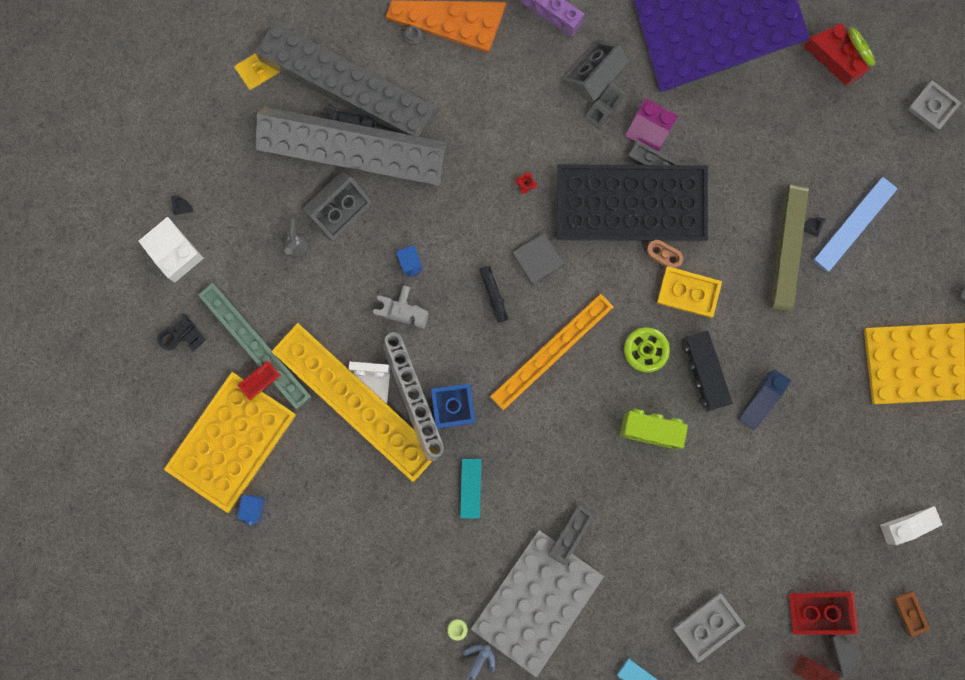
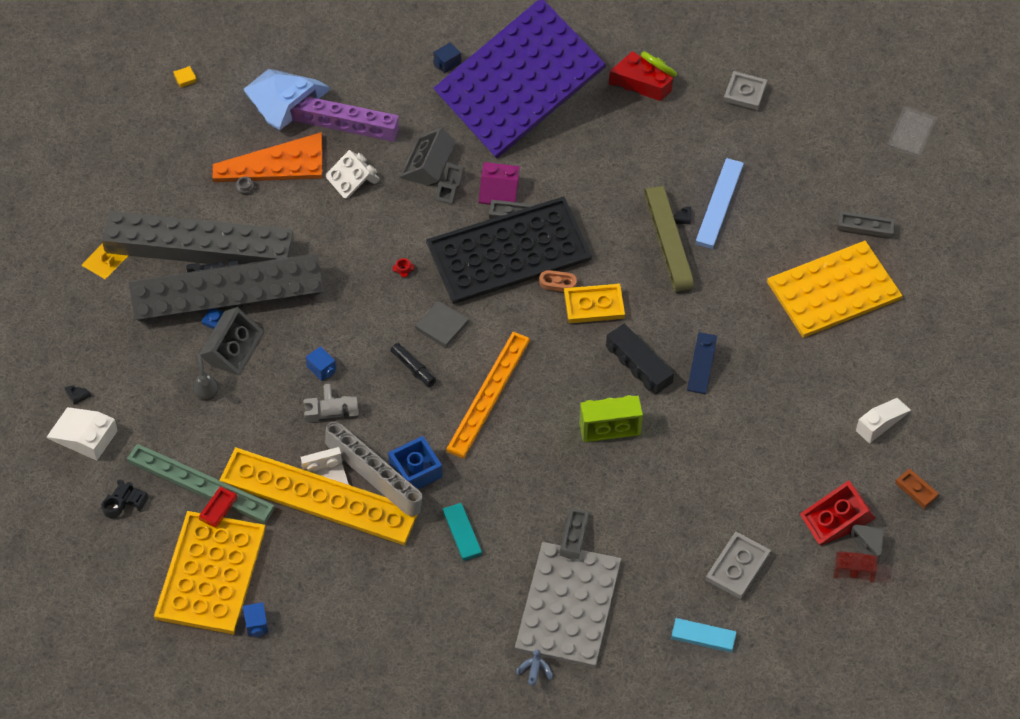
camera: 20 degrees left, 25 degrees down
yellowish green tile [447,619,467,640] -> none
lime plate [624,327,670,373] -> none
none -> blue plate [202,308,224,329]
none -> white bracket [326,150,380,199]

